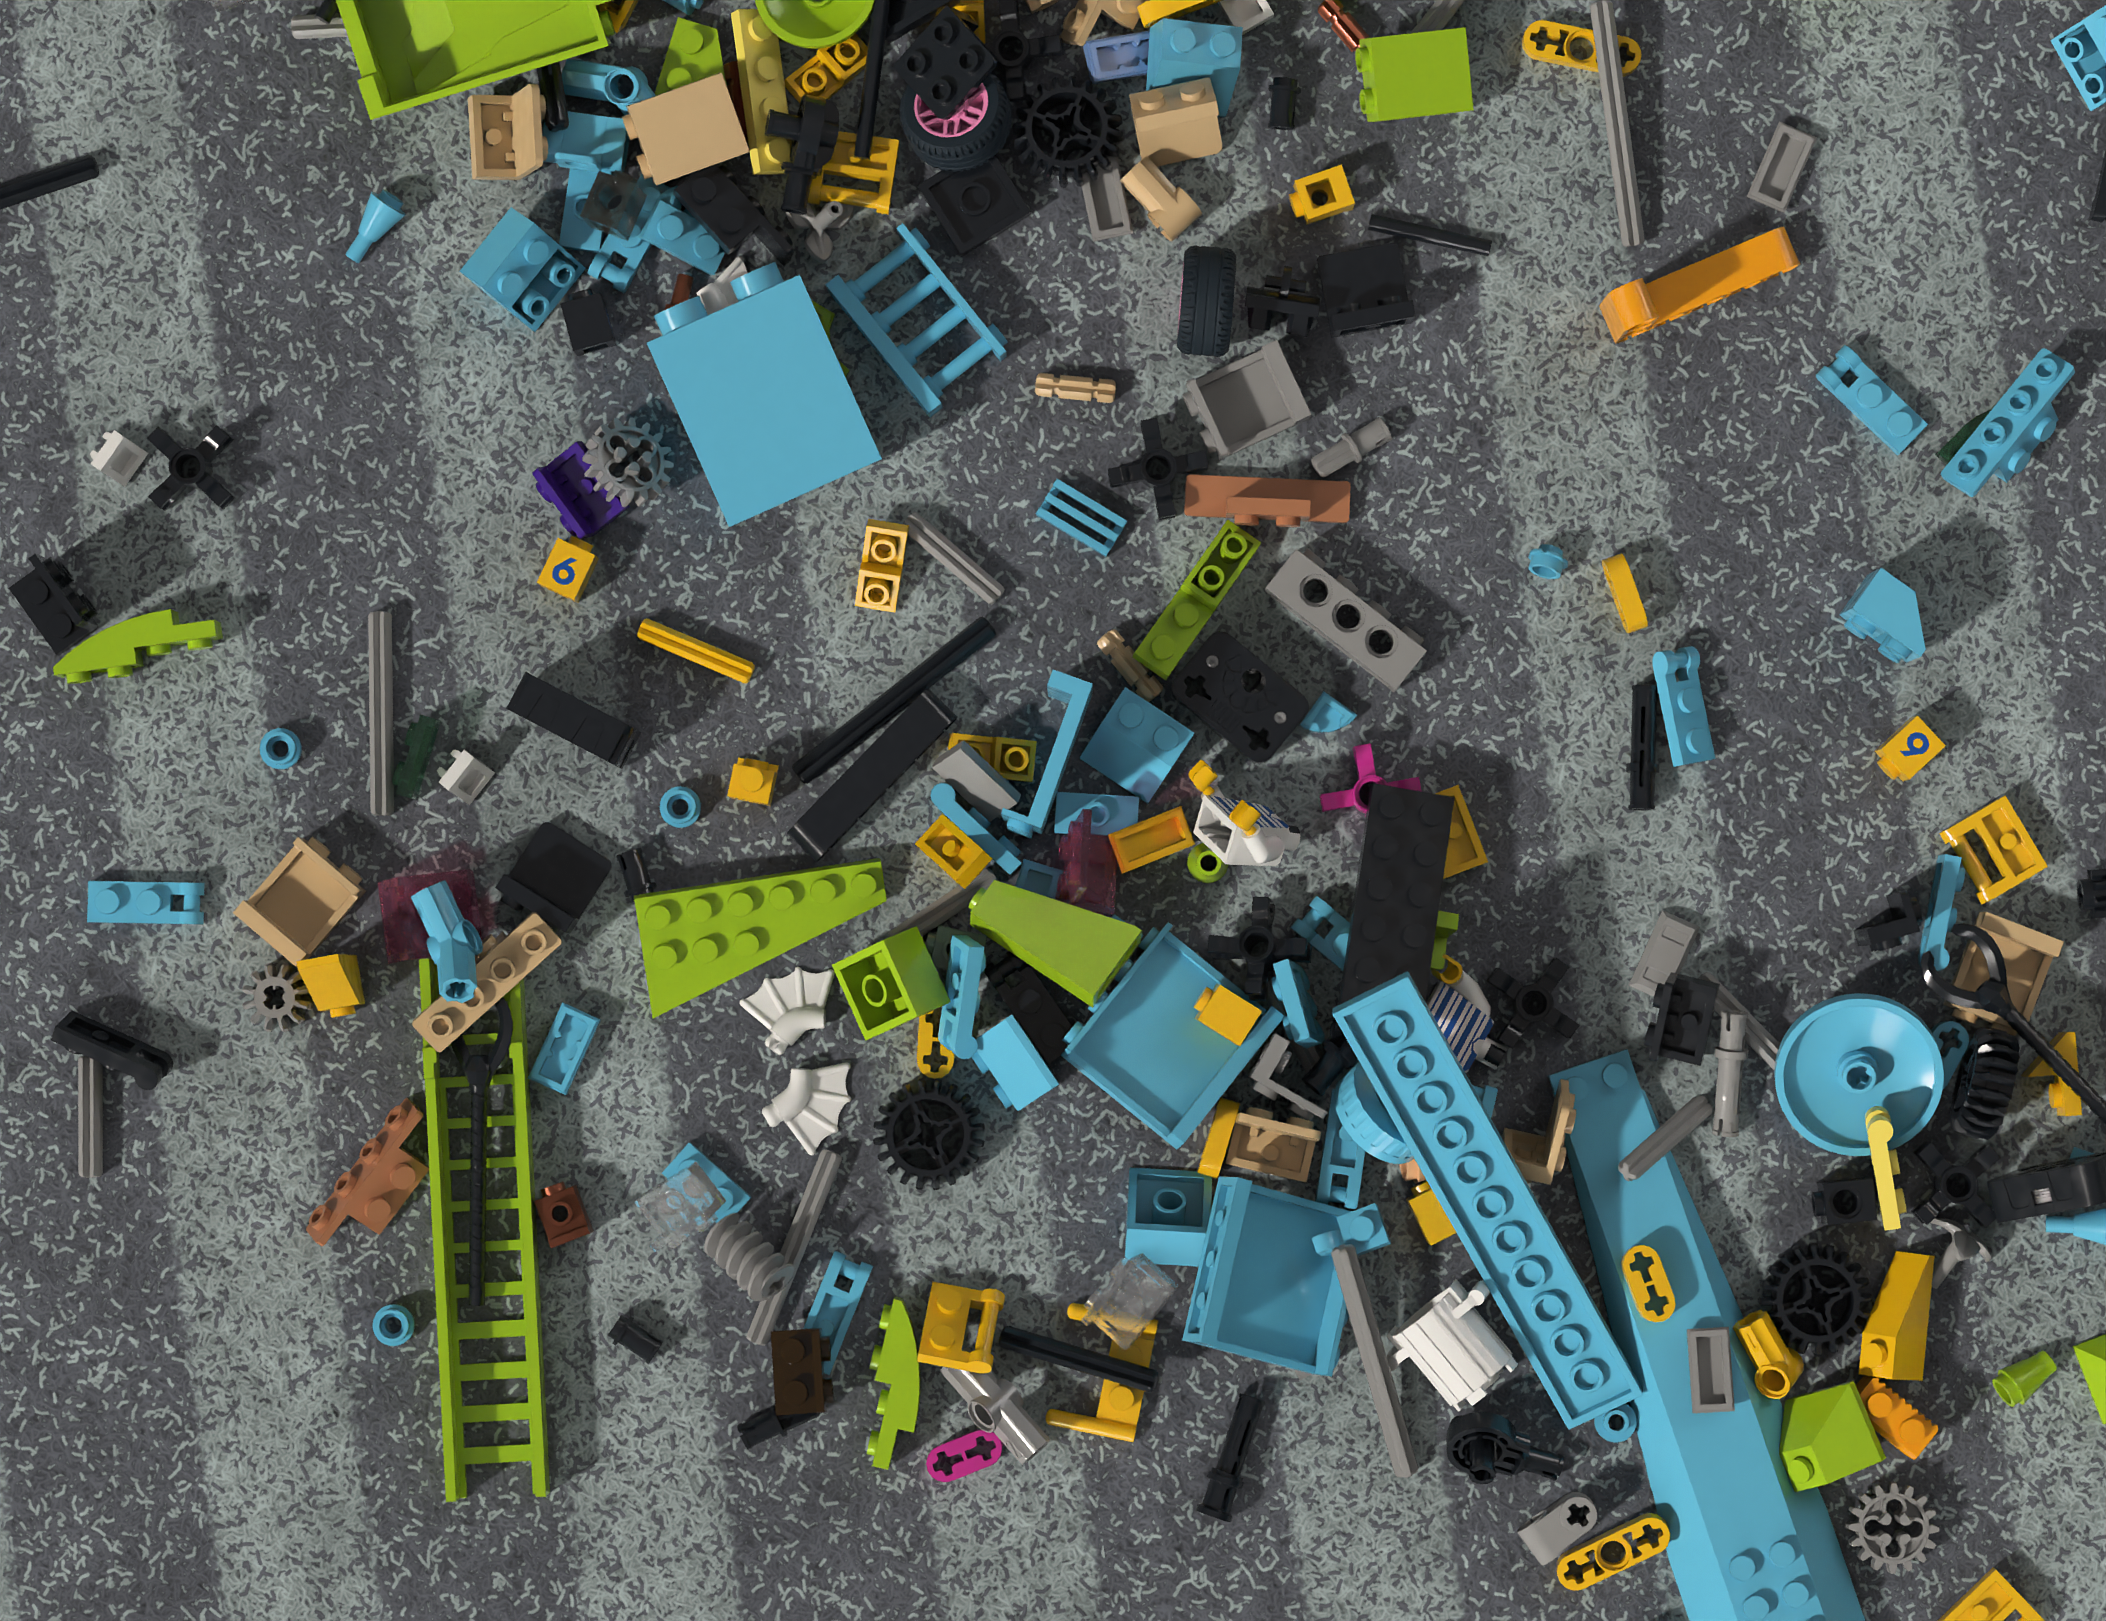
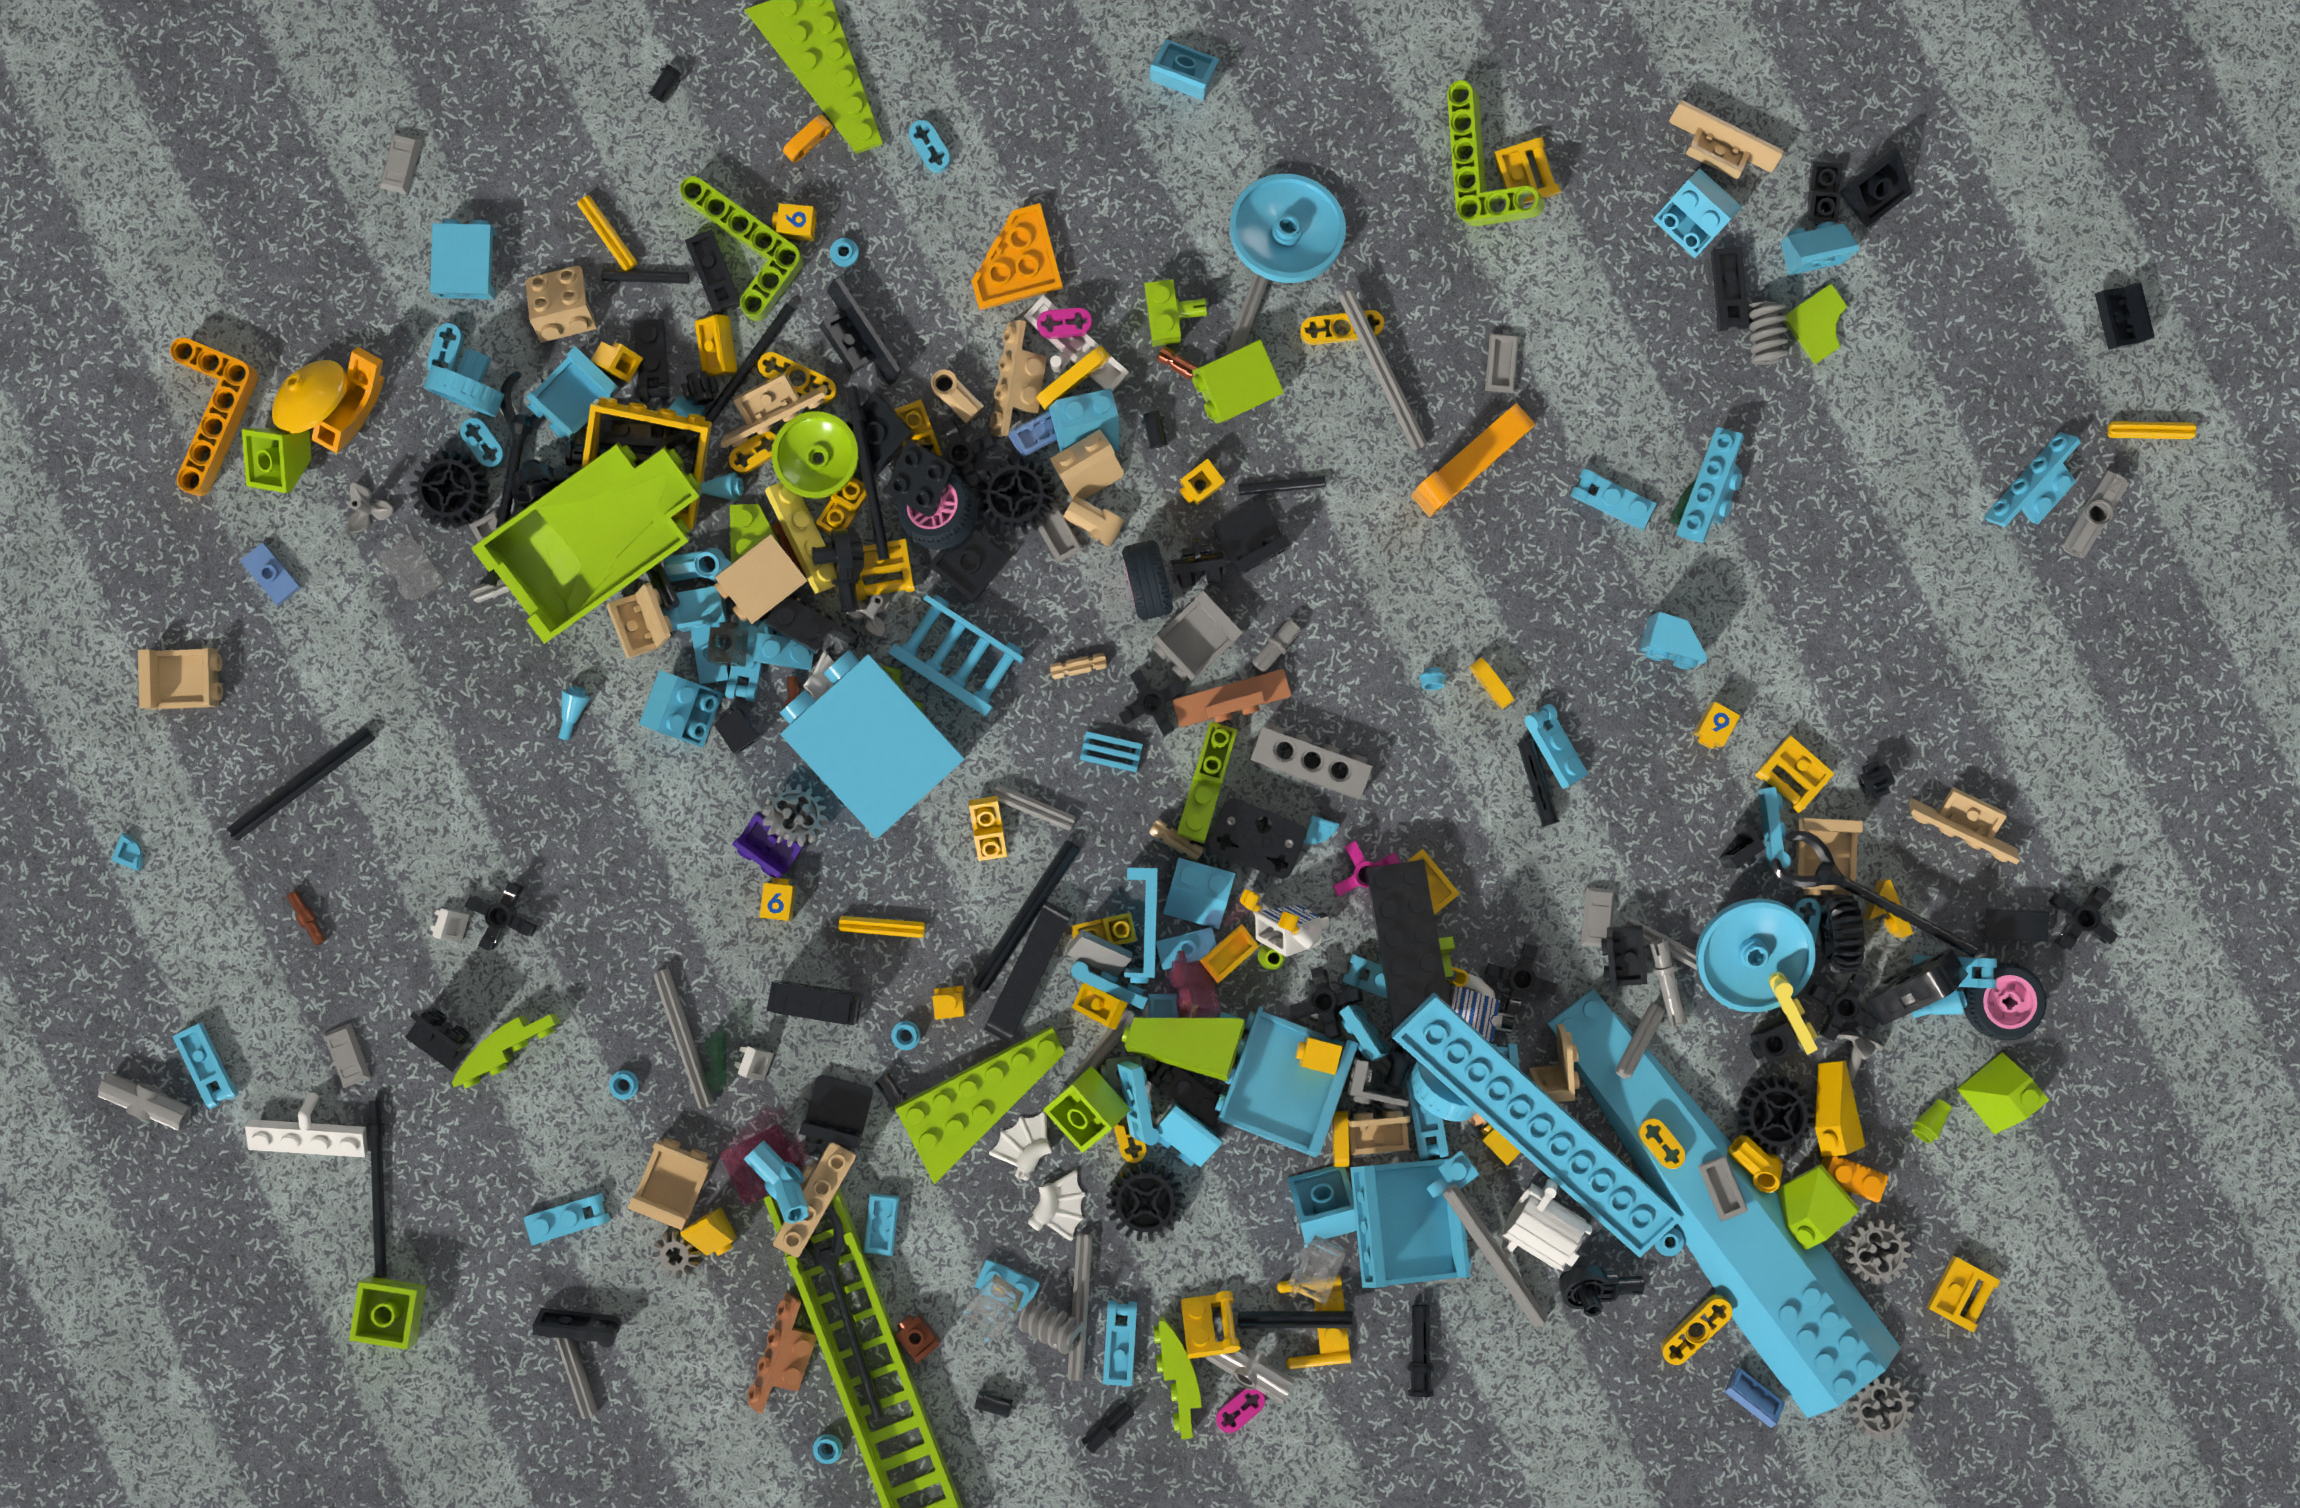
camera: 20 degrees left, 0 degrees up
dark brown bracket [771,1328,834,1415] -> none
light grey piece [1516,1492,1597,1566] -> none

